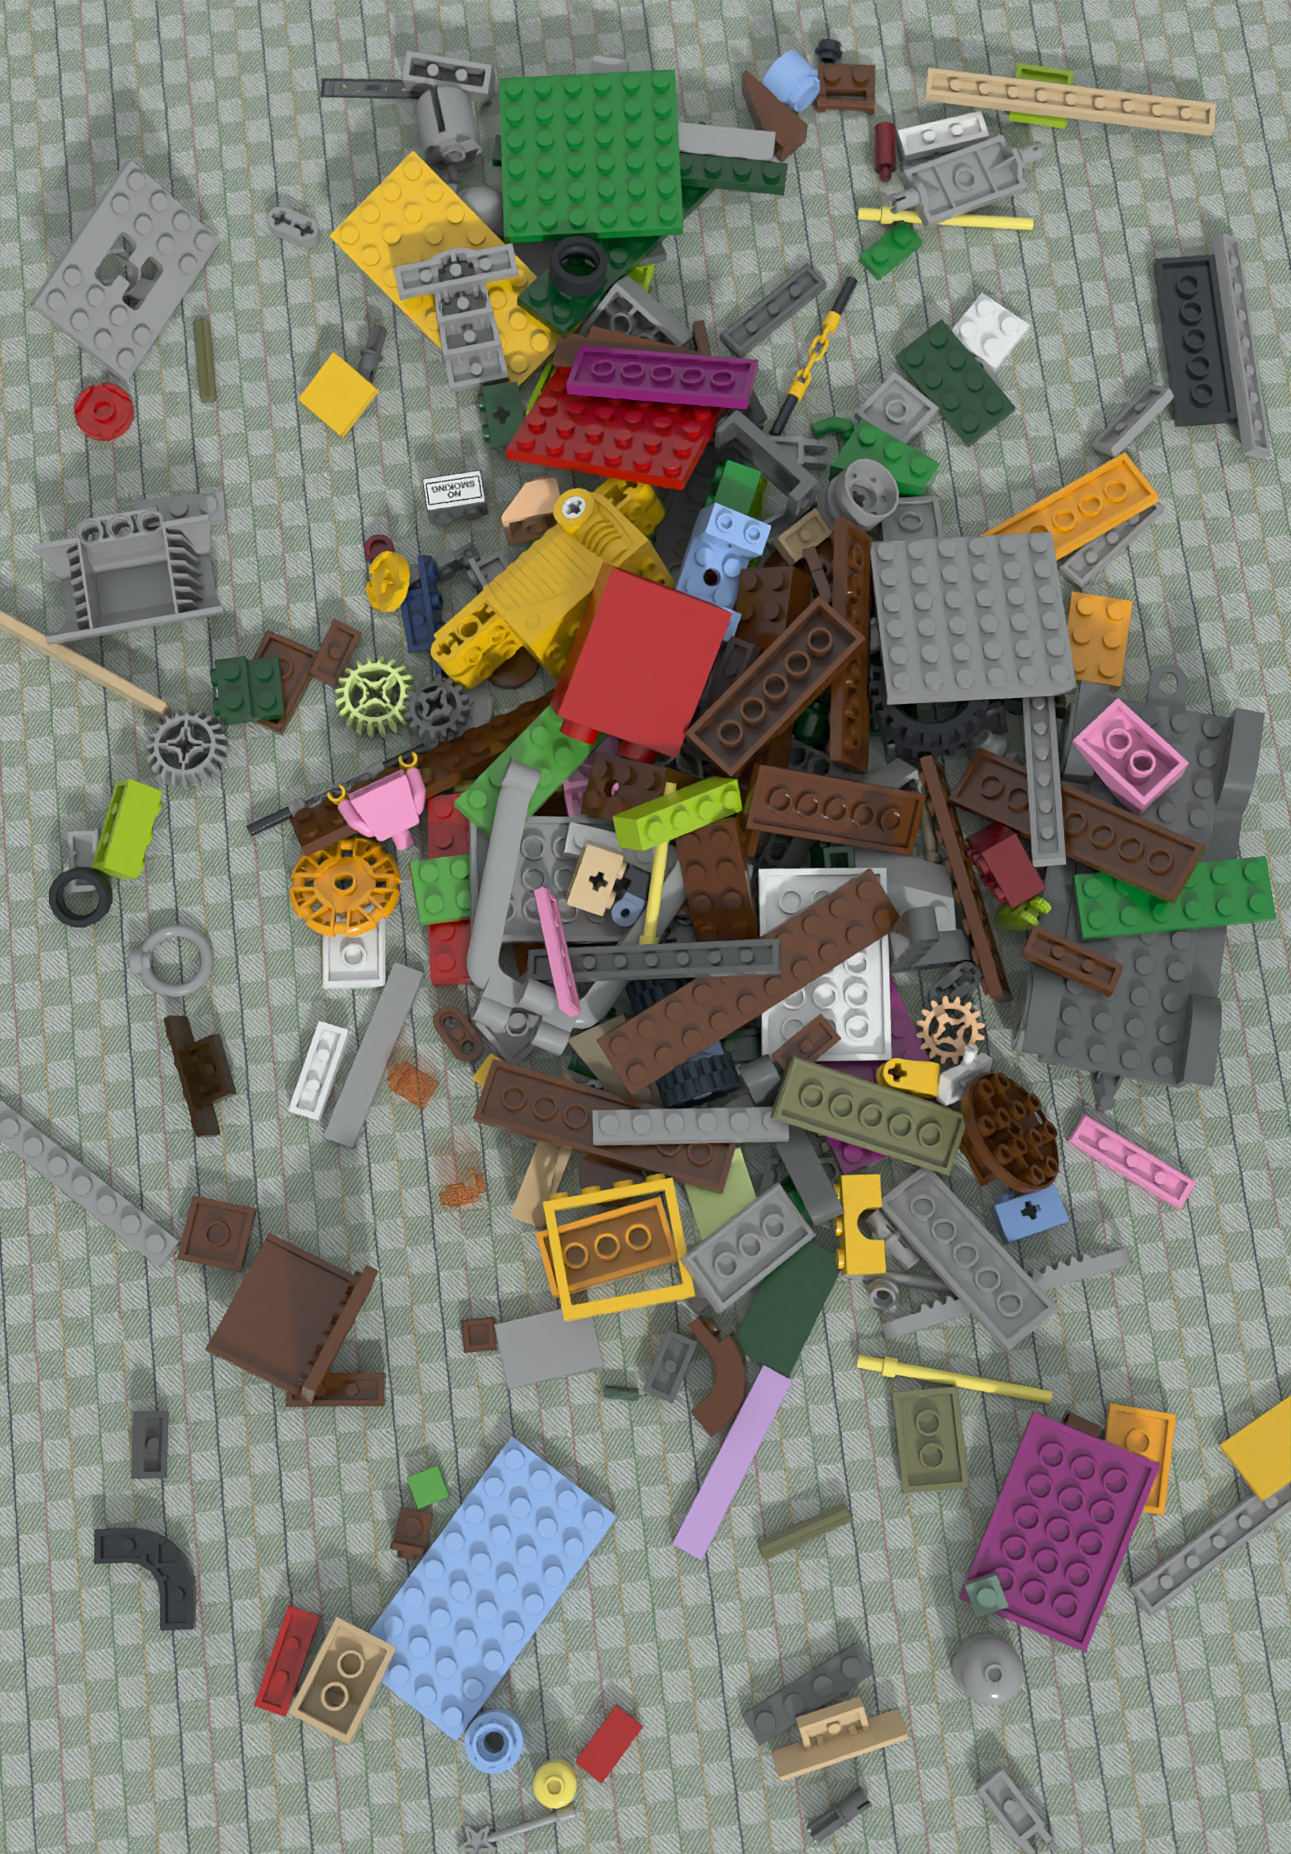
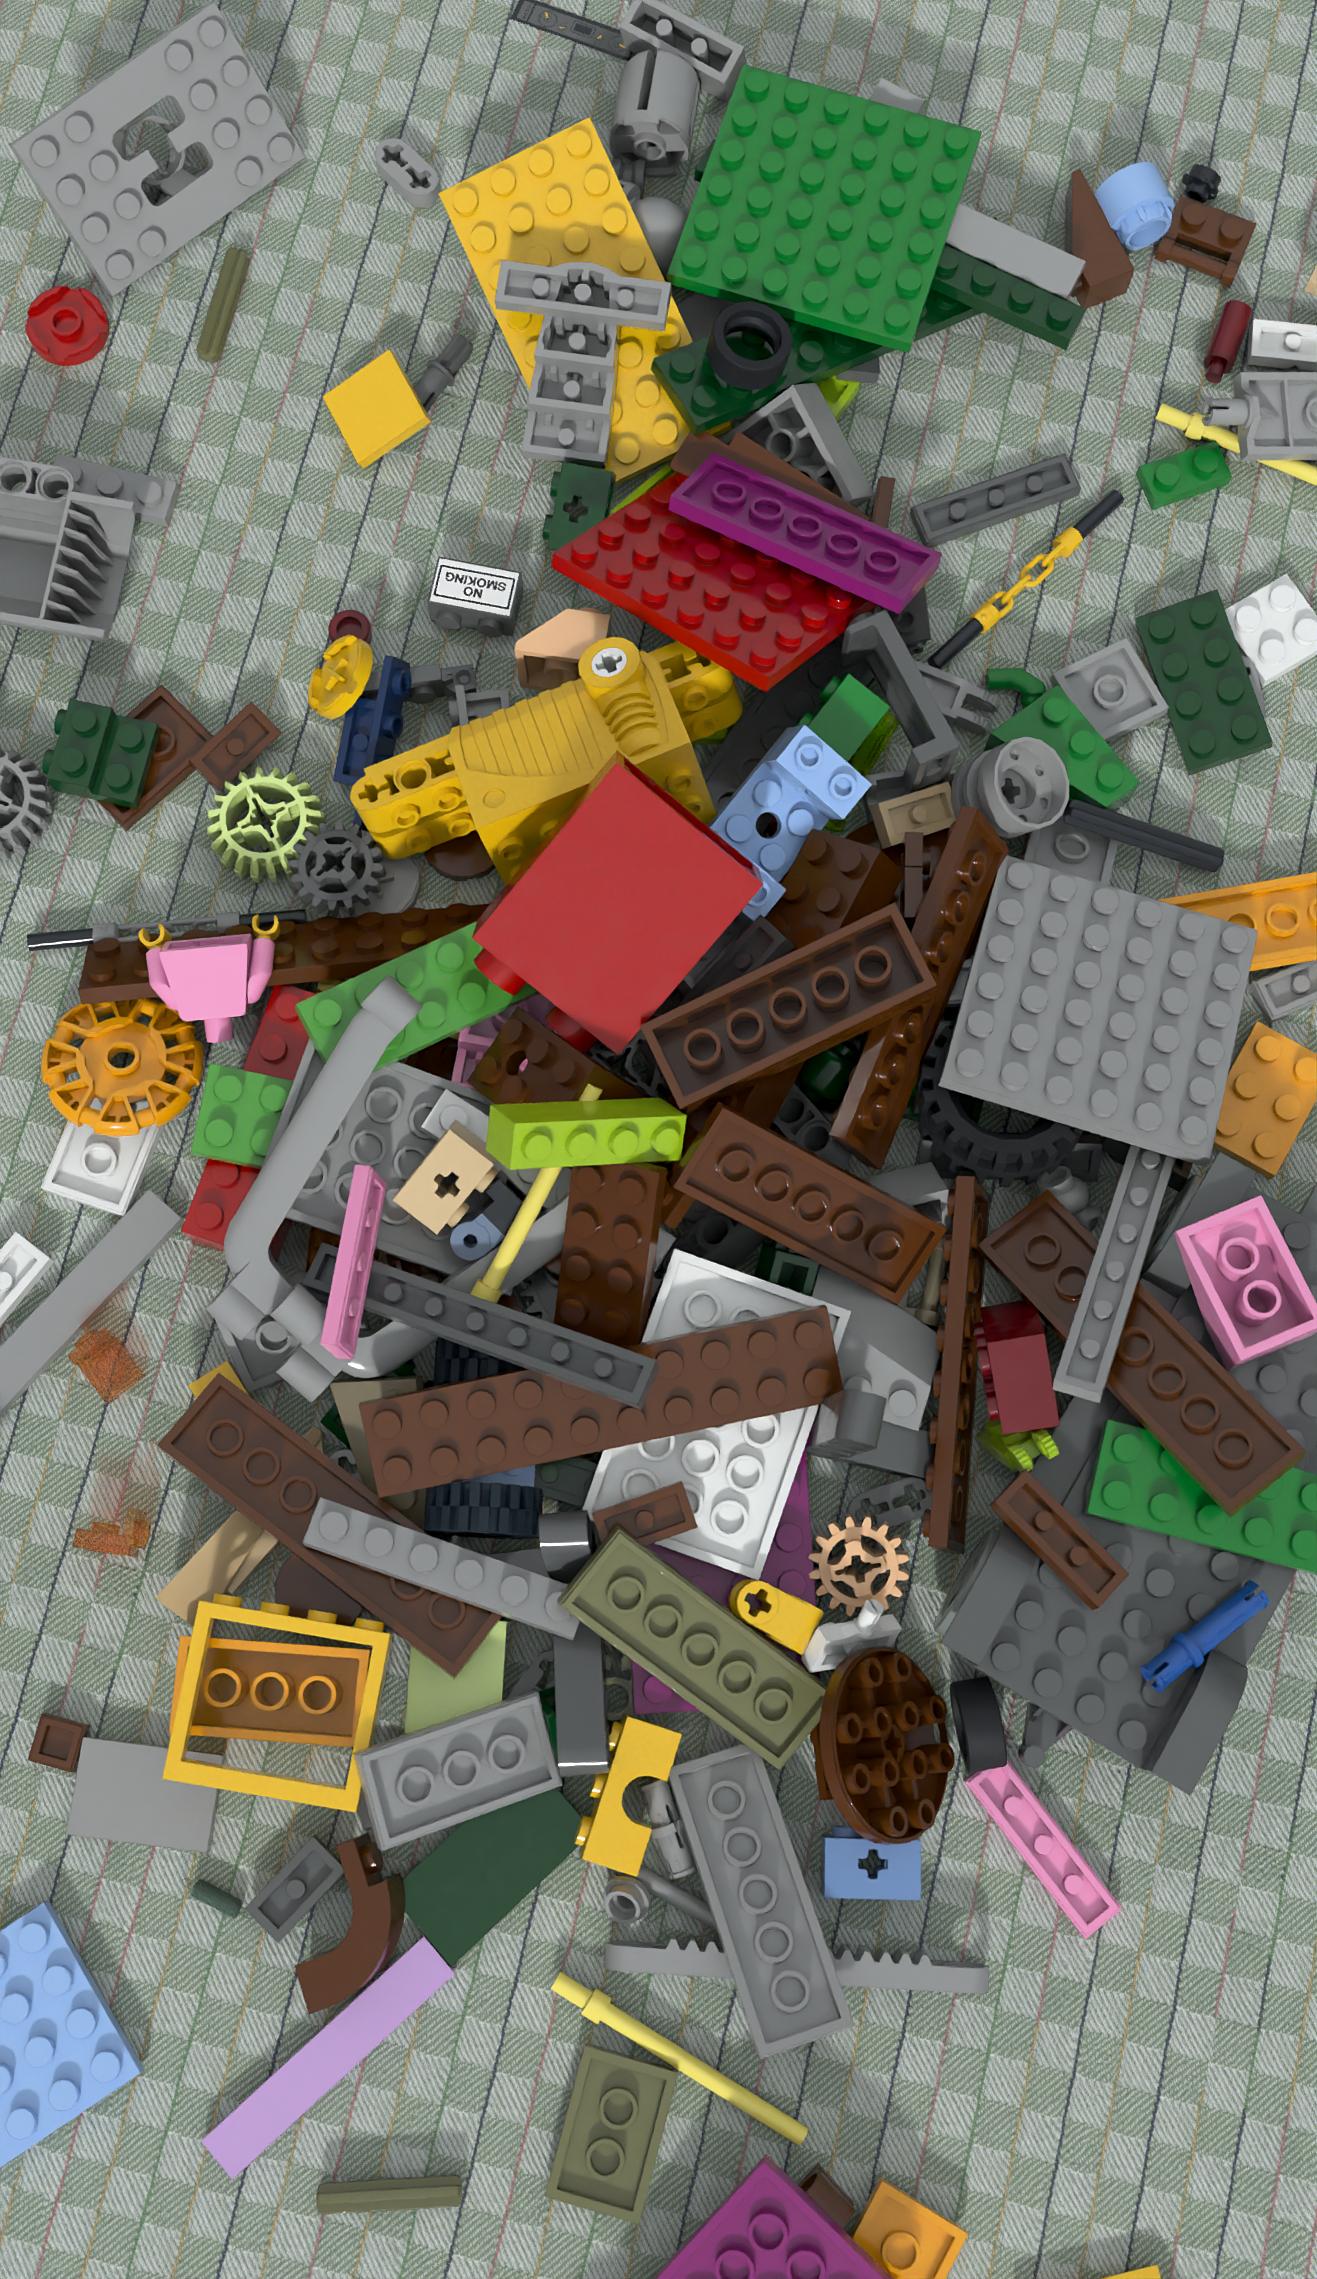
camera: 15 degrees right, 0 degrees up
reddish brown plate [433,1005,484,1064] -> none
none -> black tyre [950,1676,1007,1773]
none -> black axle [1063,798,1224,872]
none -> blue pin [1140,1580,1270,1693]

